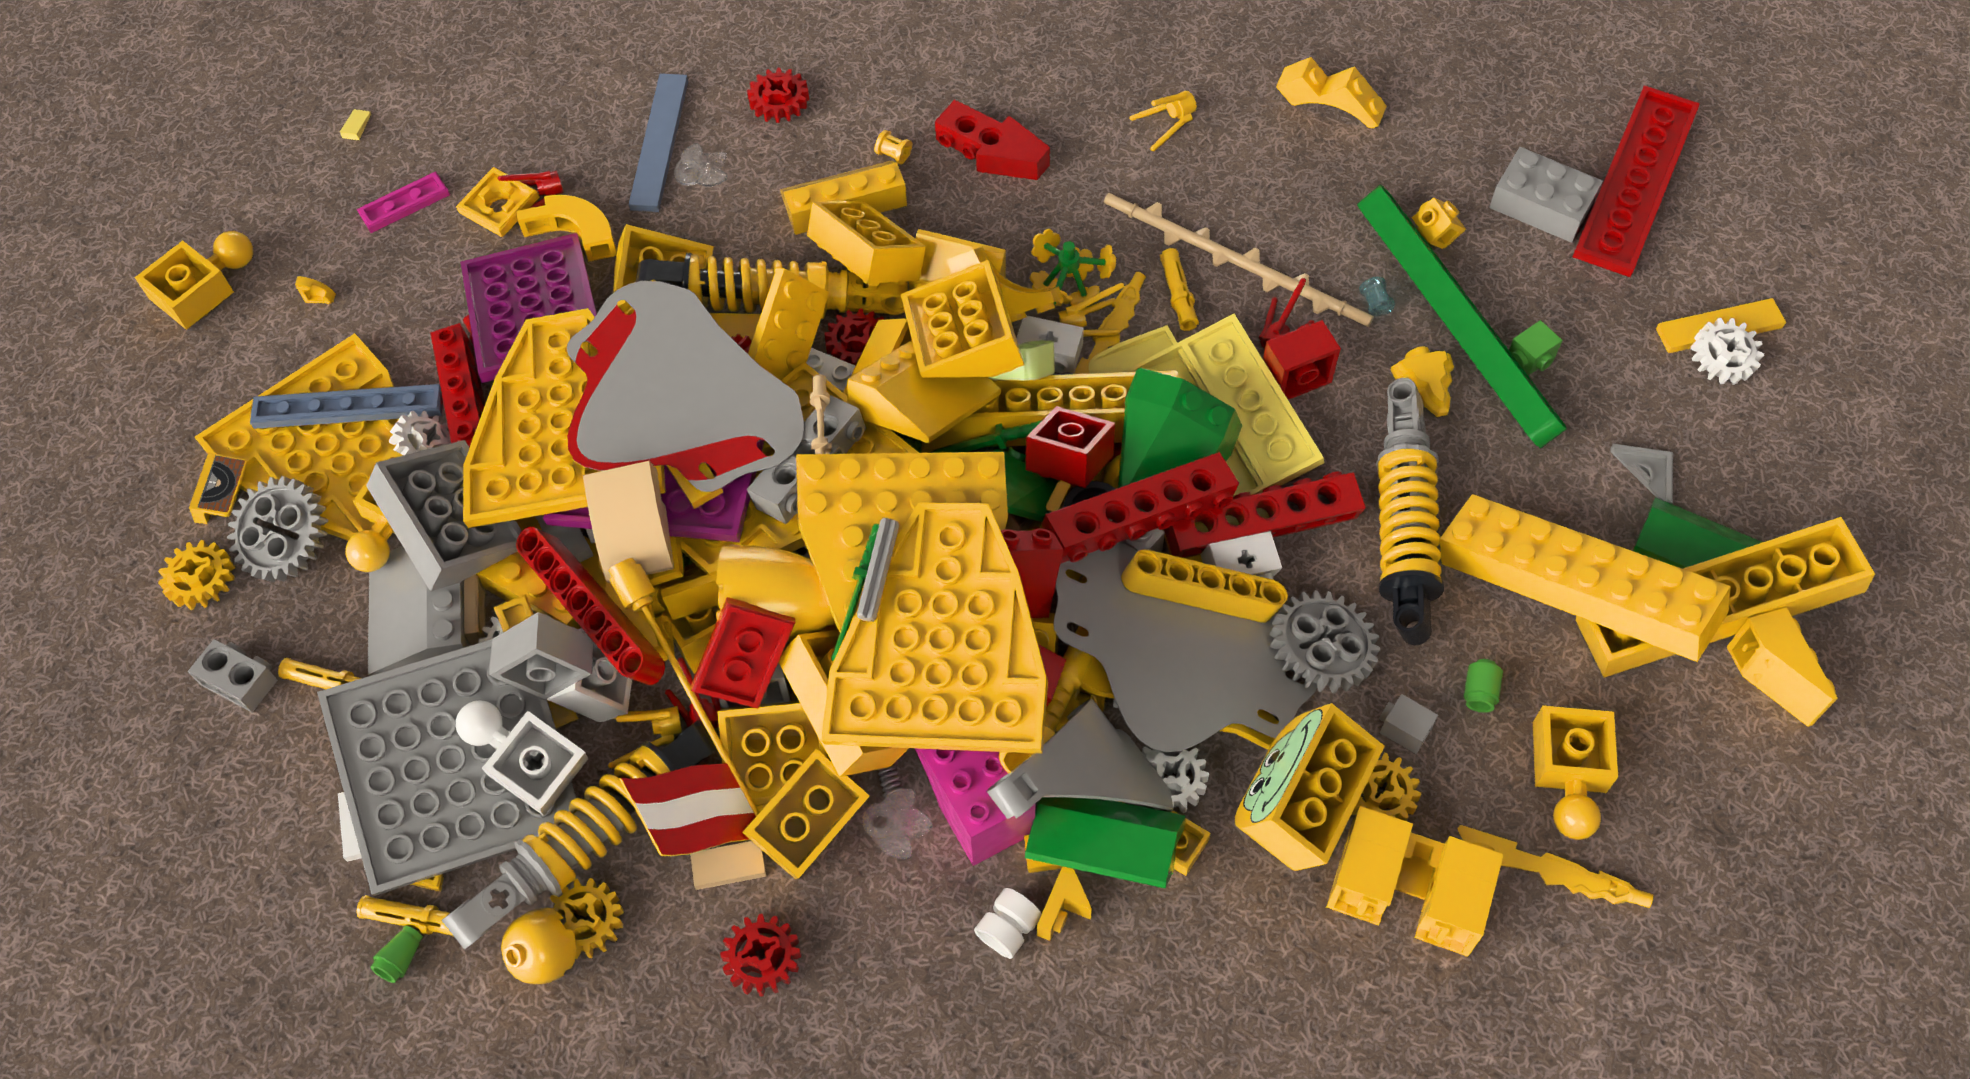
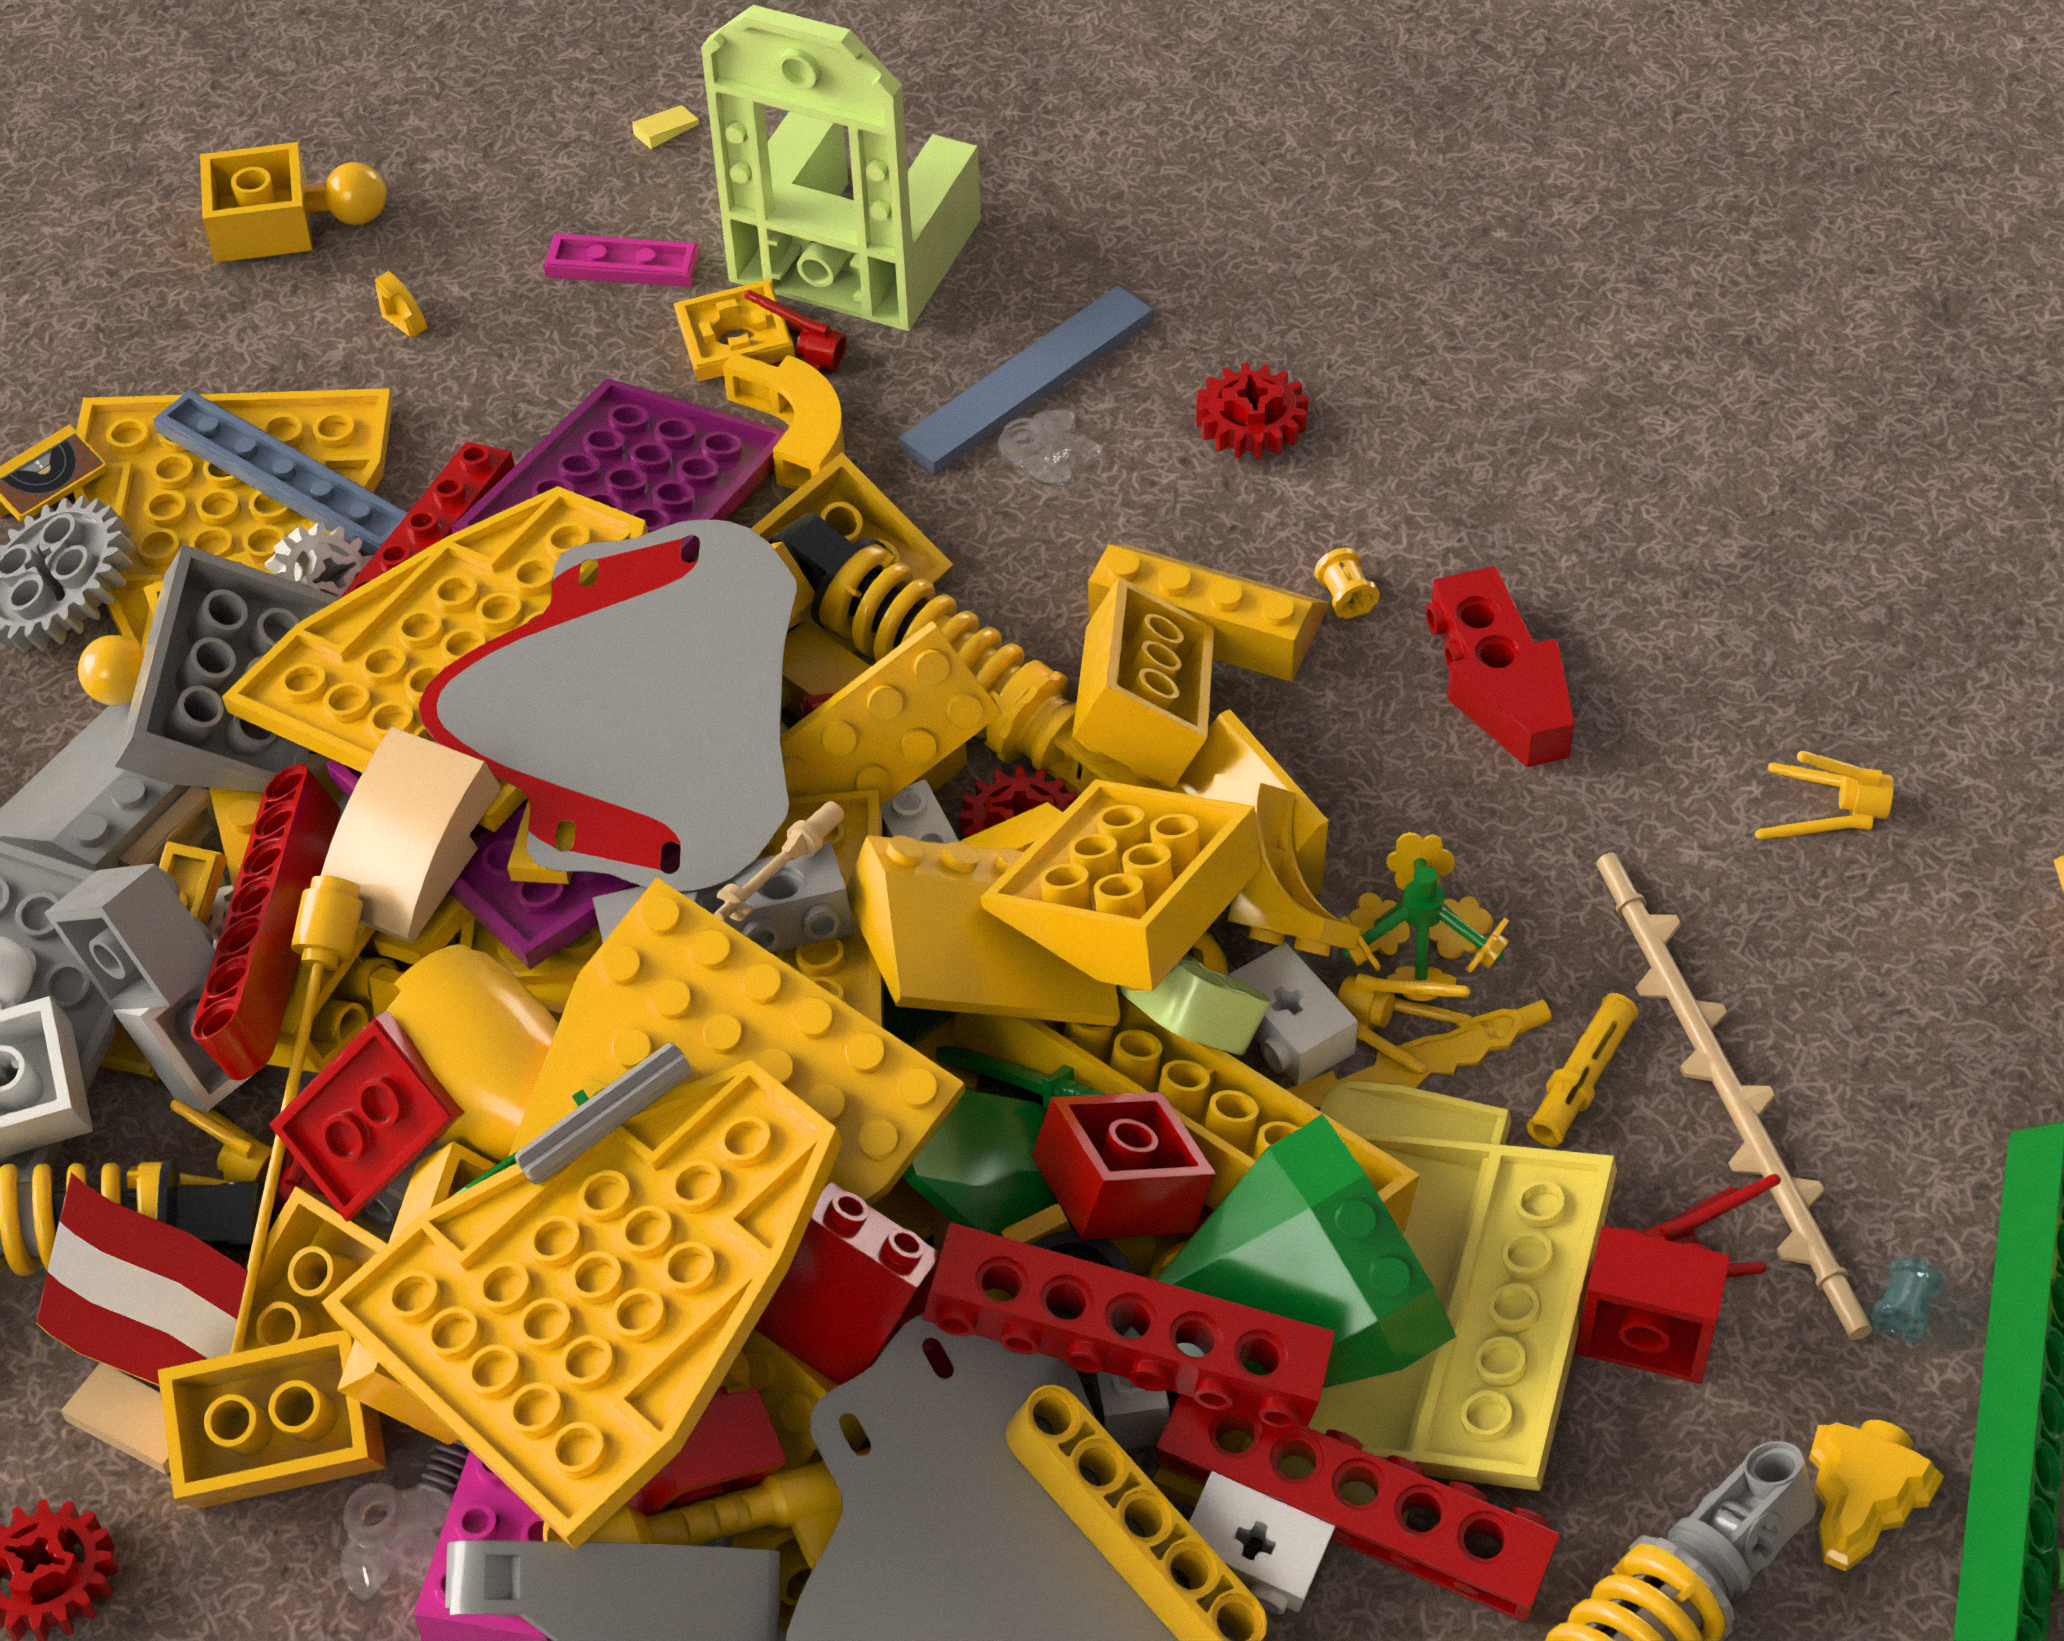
camera: 40 degrees right, 10 degrees down
none -> yellowish green bracket [701,5,981,331]

